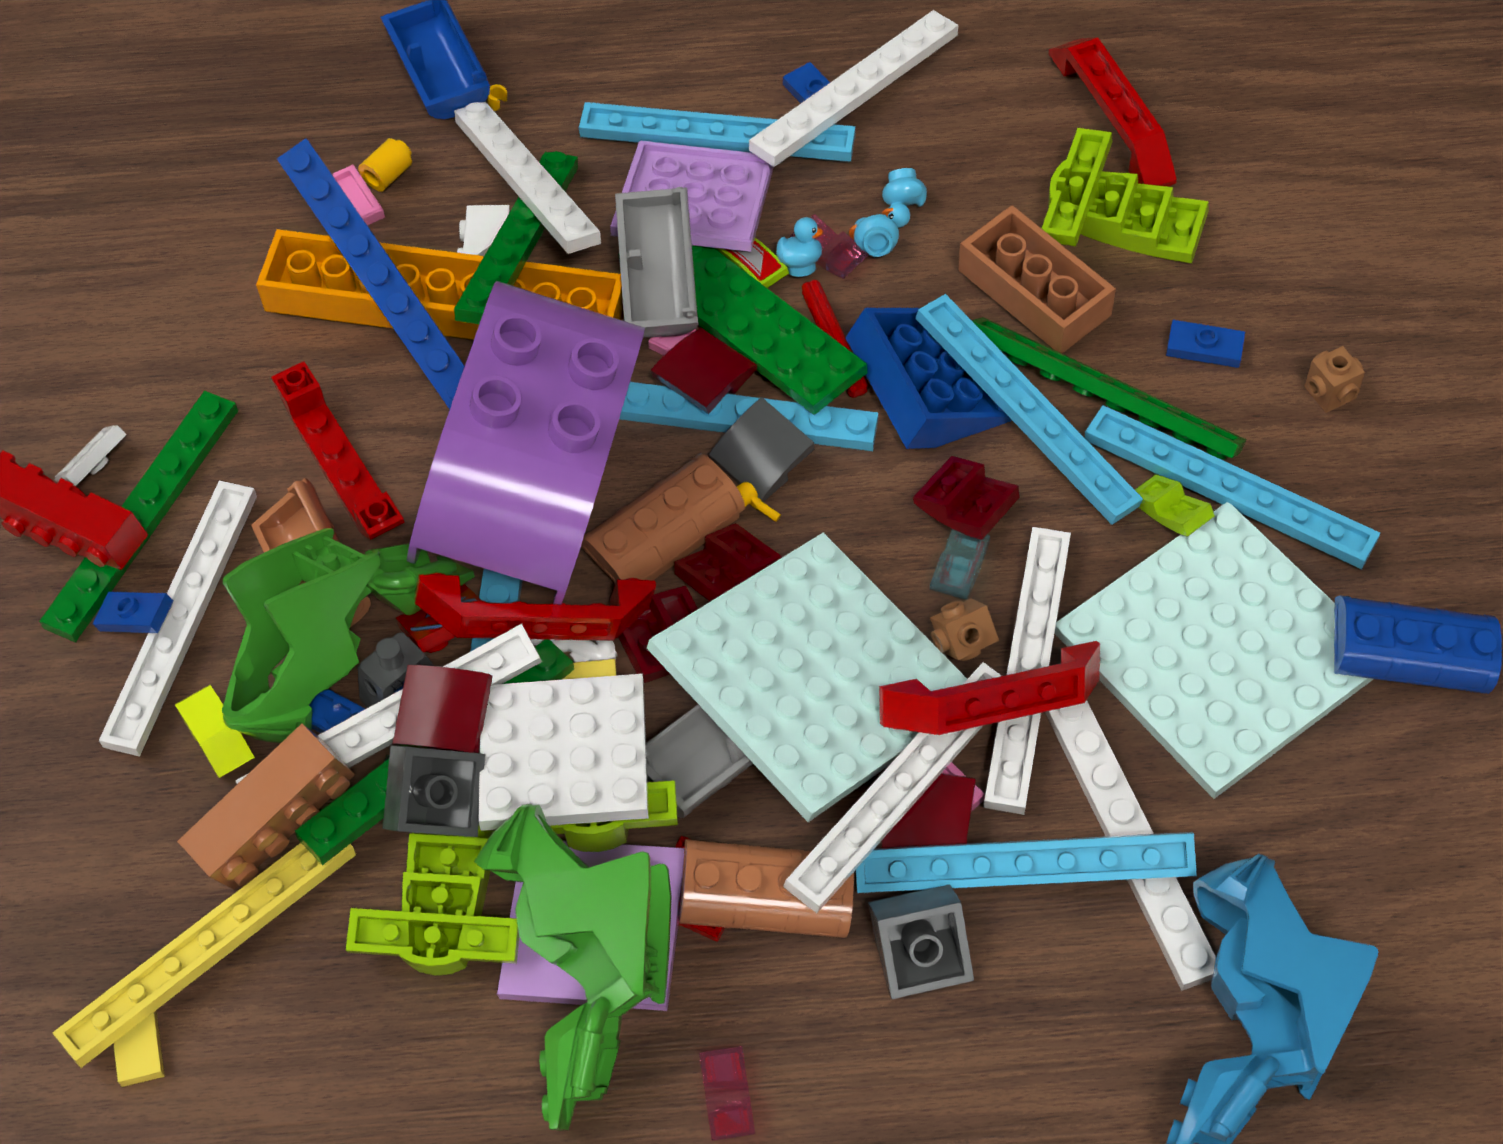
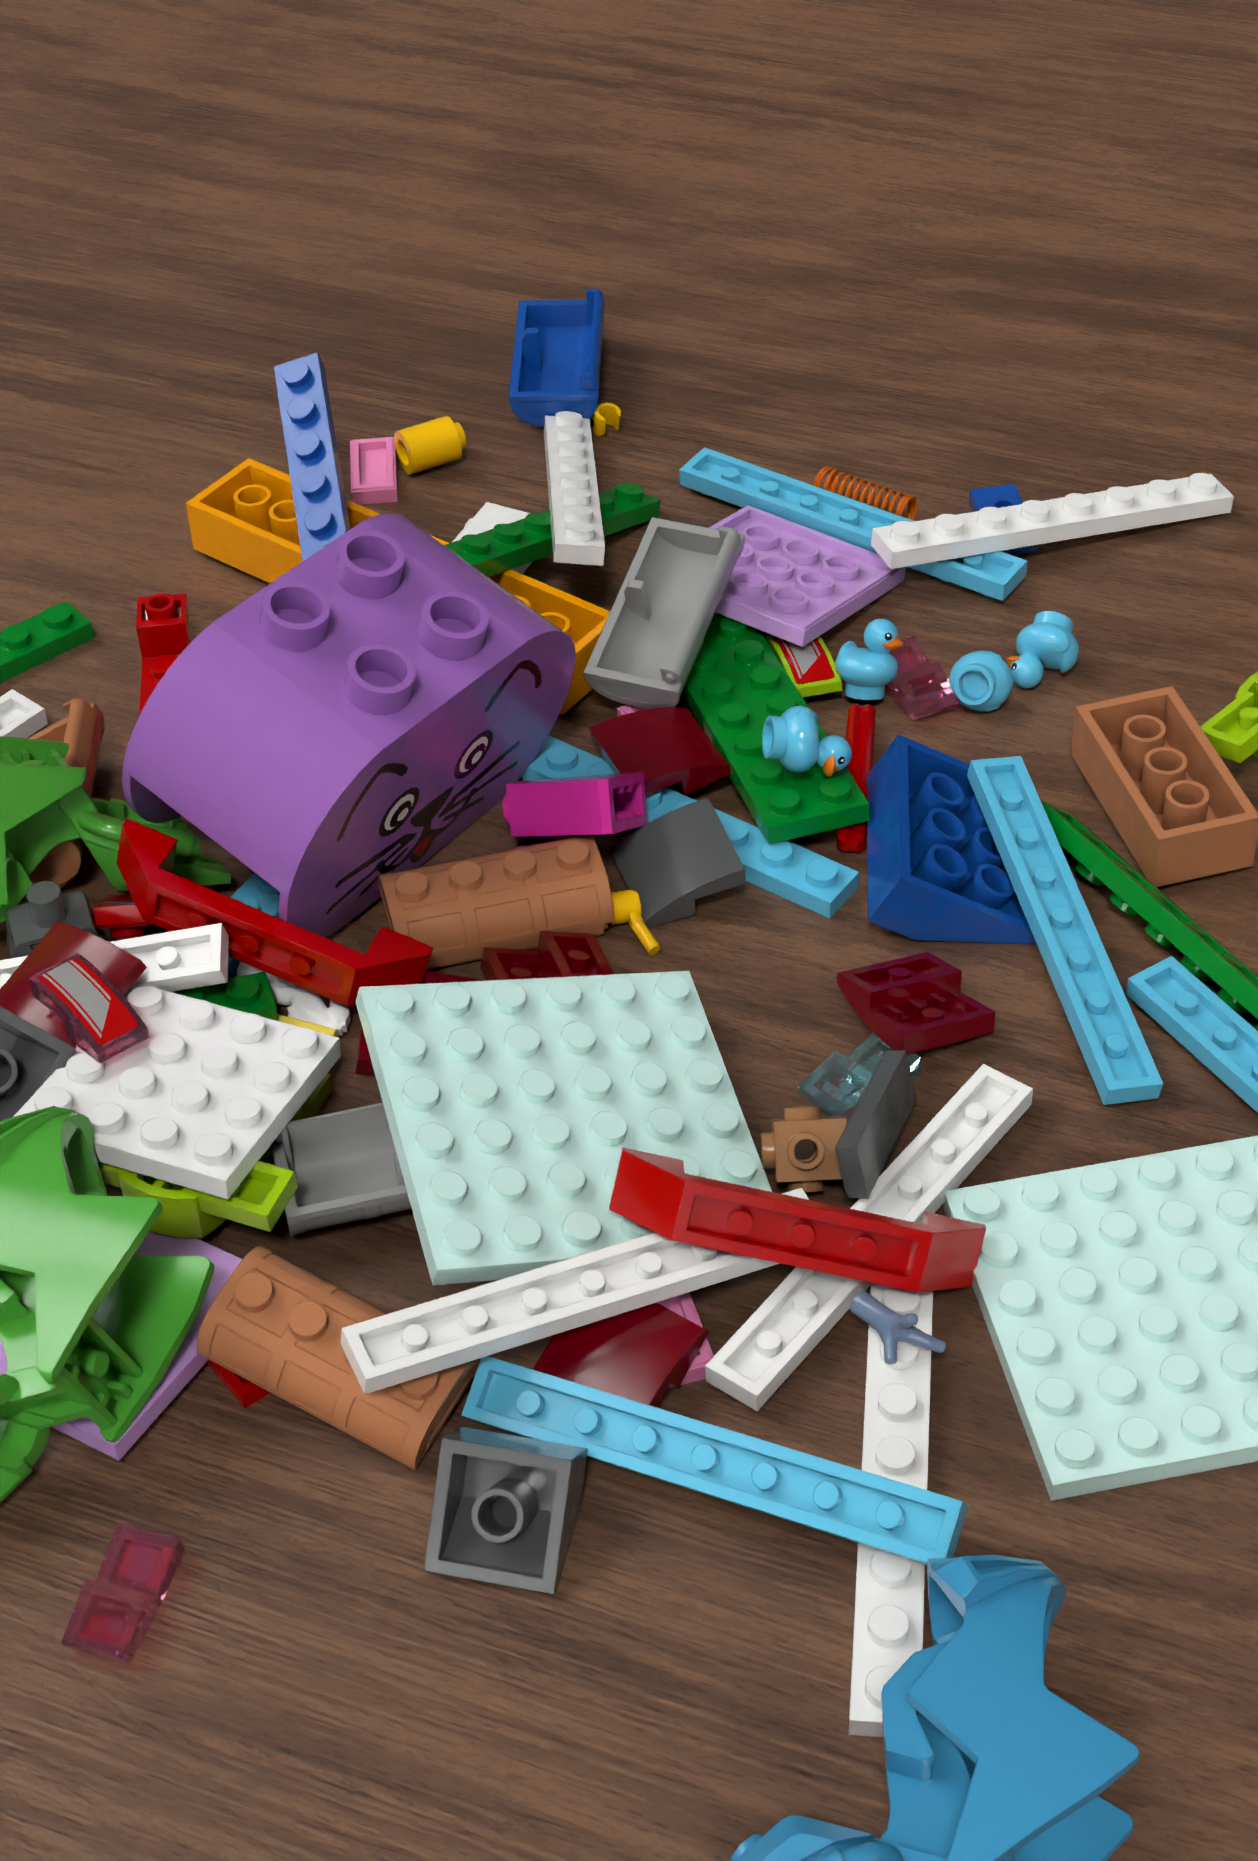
camera: 25 degrees right, 15 degrees down
lime slope [1135,474,1215,537] -> none
none -> slope [29,953,150,1063]
none -> dark pink slope [502,772,648,837]
none -> medium azure animal [762,705,852,777]
none -> orange piece [813,466,917,520]
none -> dark grey tile [835,1050,917,1198]
none -> sand blue bar [850,1291,946,1365]

